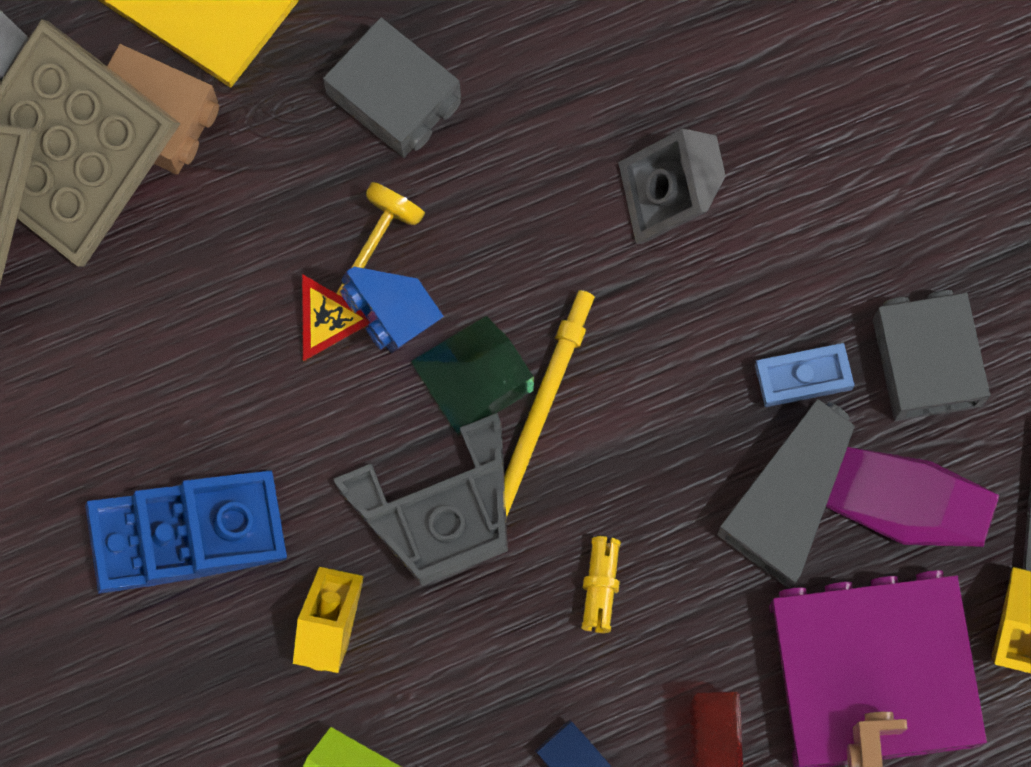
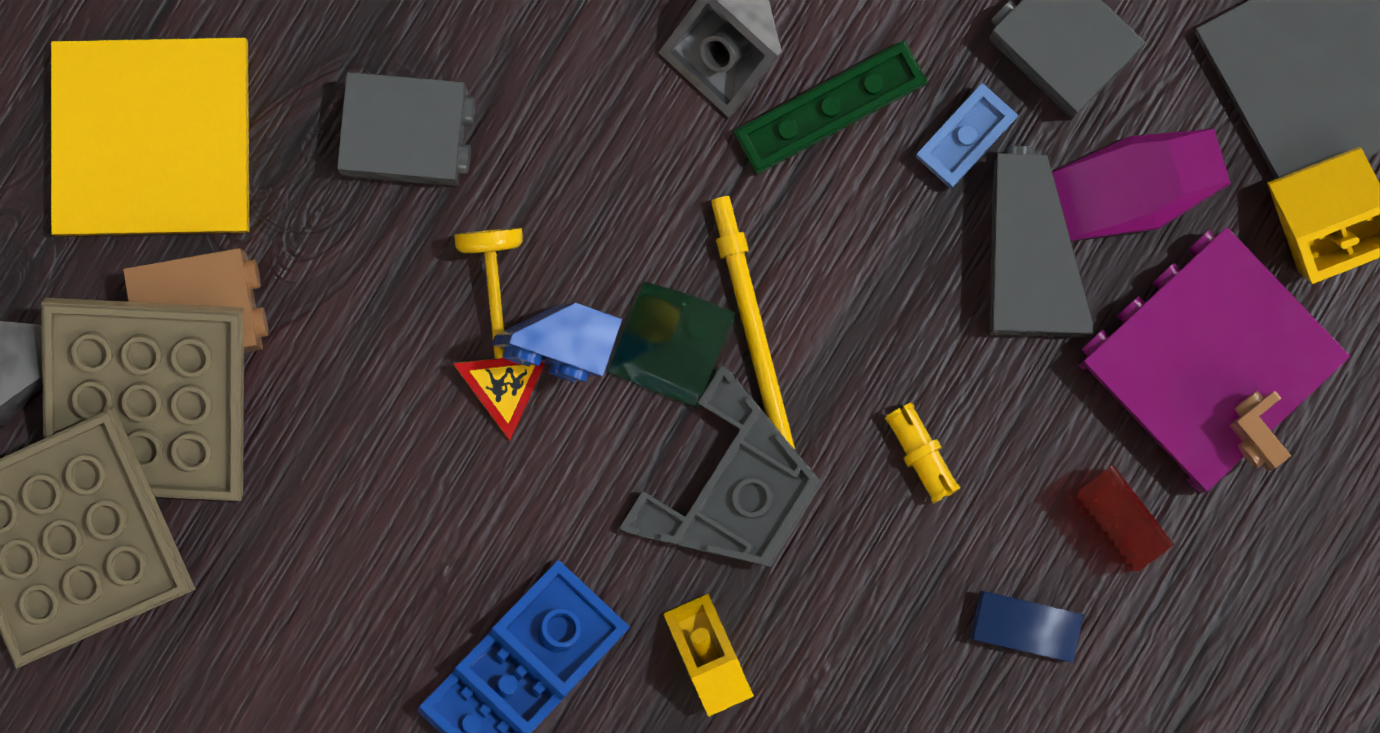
camera: 35 degrees left, 10 degrees up
none -> dark green tile [733,40,928,176]

